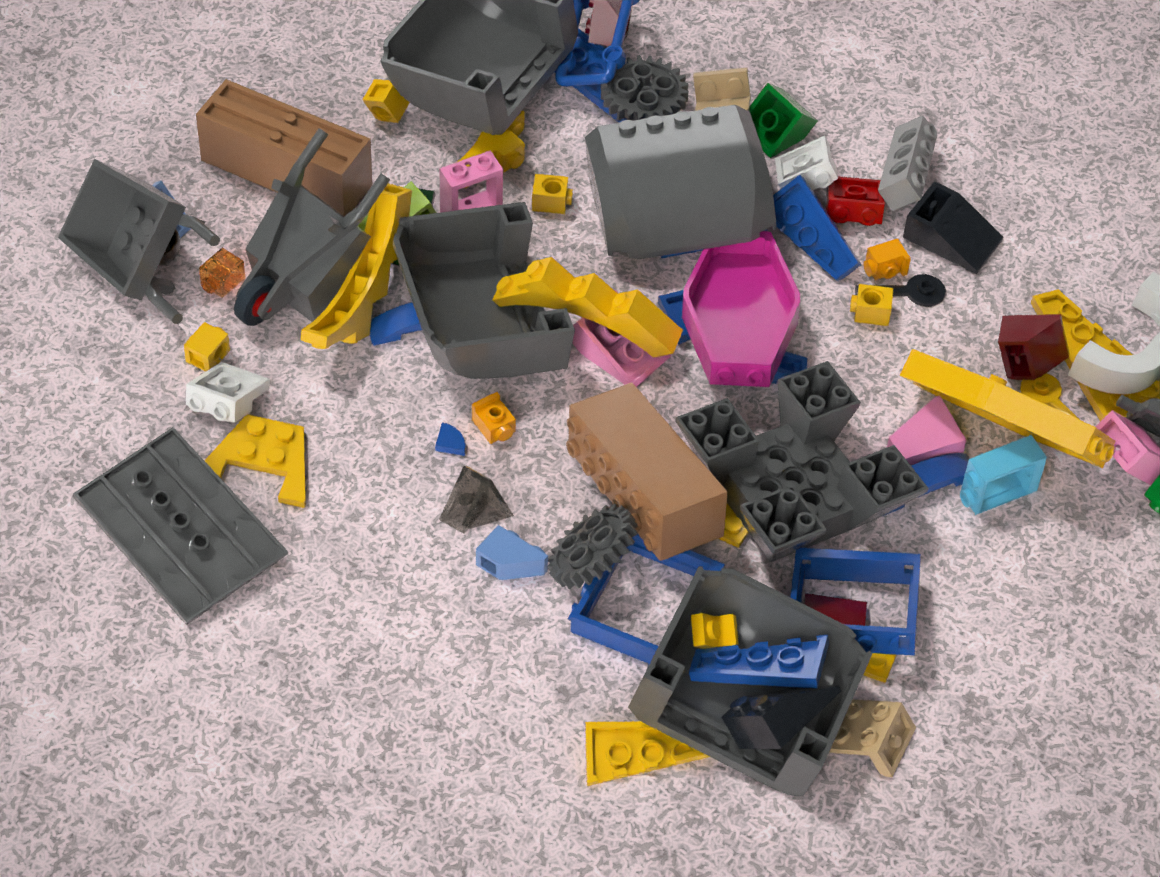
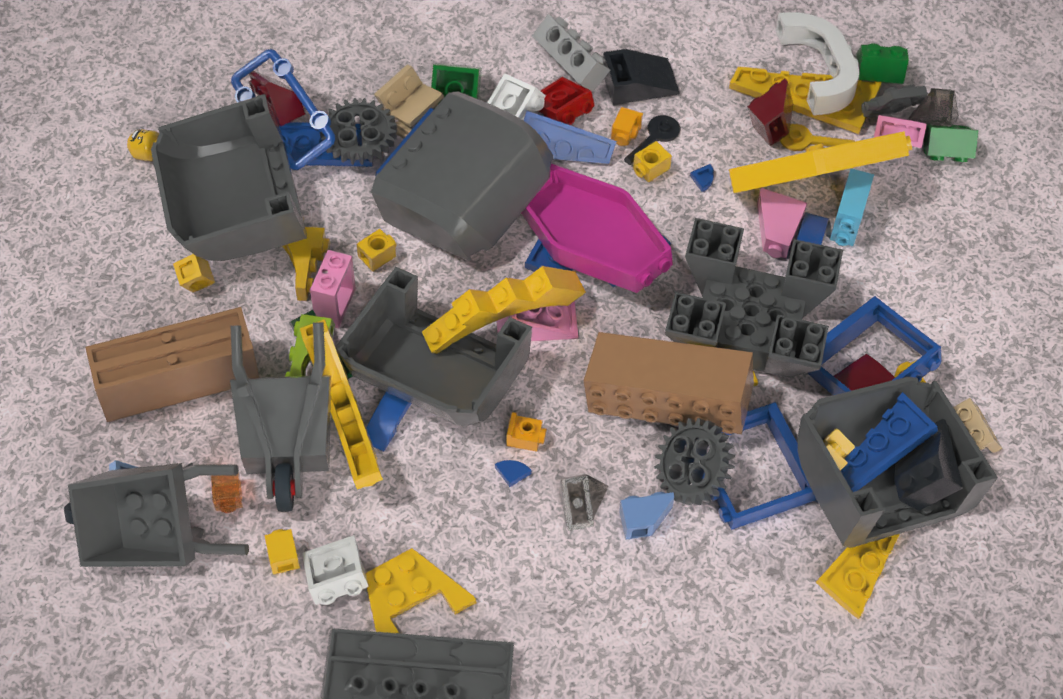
camera: 45 degrees left, 5 degrees up
none -> blue tile [690,164,714,192]

